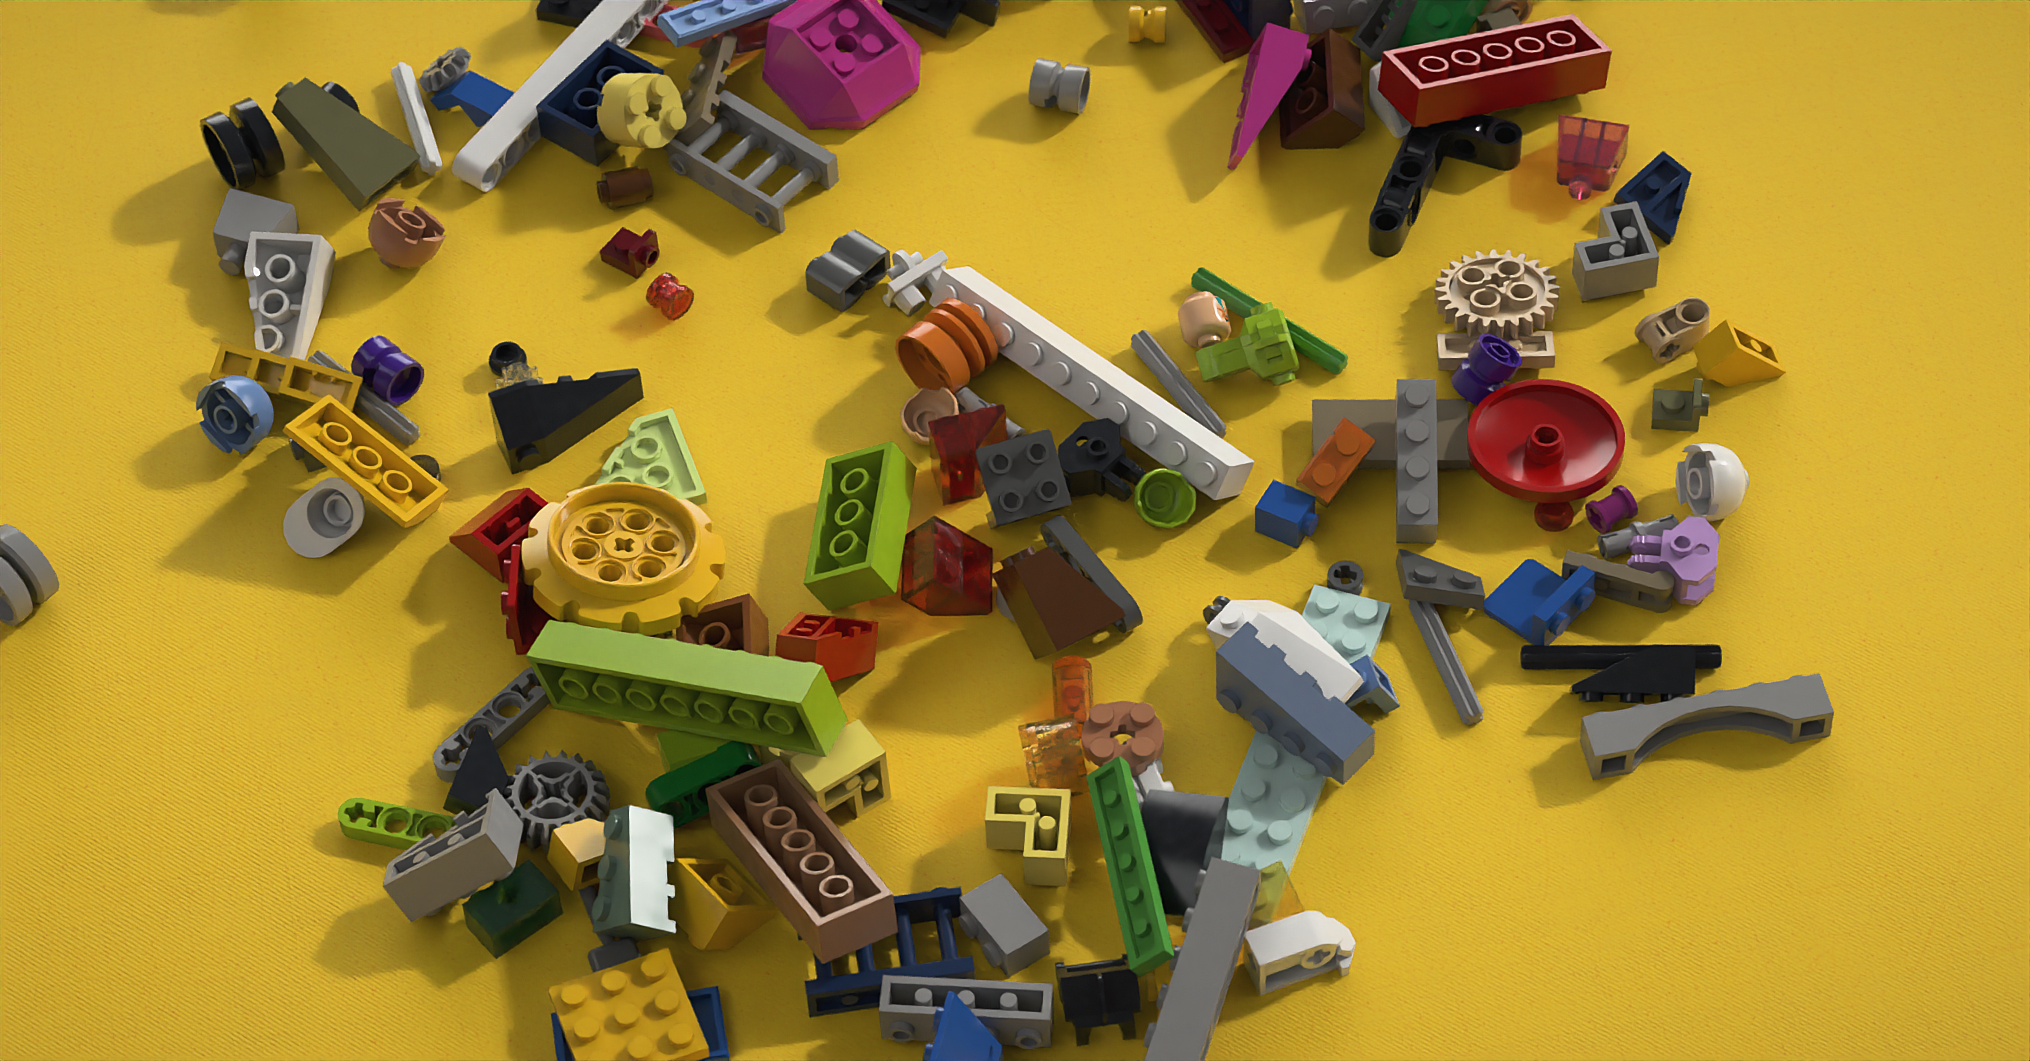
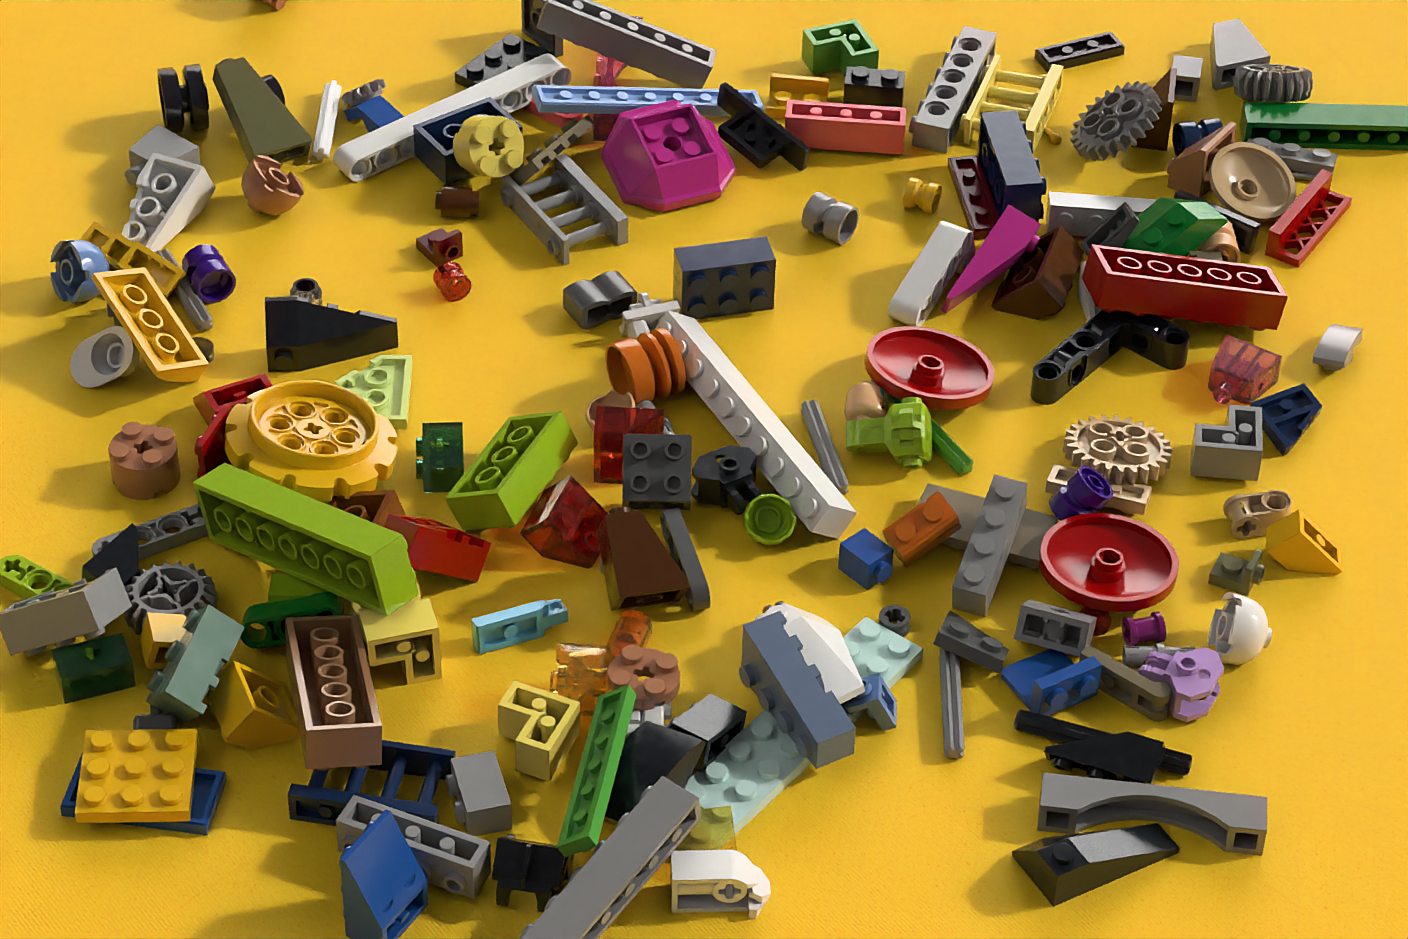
camera: 15 degrees right, 10 degrees down
none -> nougat brick [108,422,180,500]
none -> clear green brick [416,422,464,493]
none -> medium azure hinge [472,599,568,654]
none -> brick [667,693,747,771]
none -> brick [673,236,776,319]
none -> red dish [864,326,995,410]
none -> white beam [888,221,976,327]
none -> wedge [1012,823,1179,907]
none -> light grey brick [1014,599,1097,657]
none -> light grey slope [1312,324,1363,371]

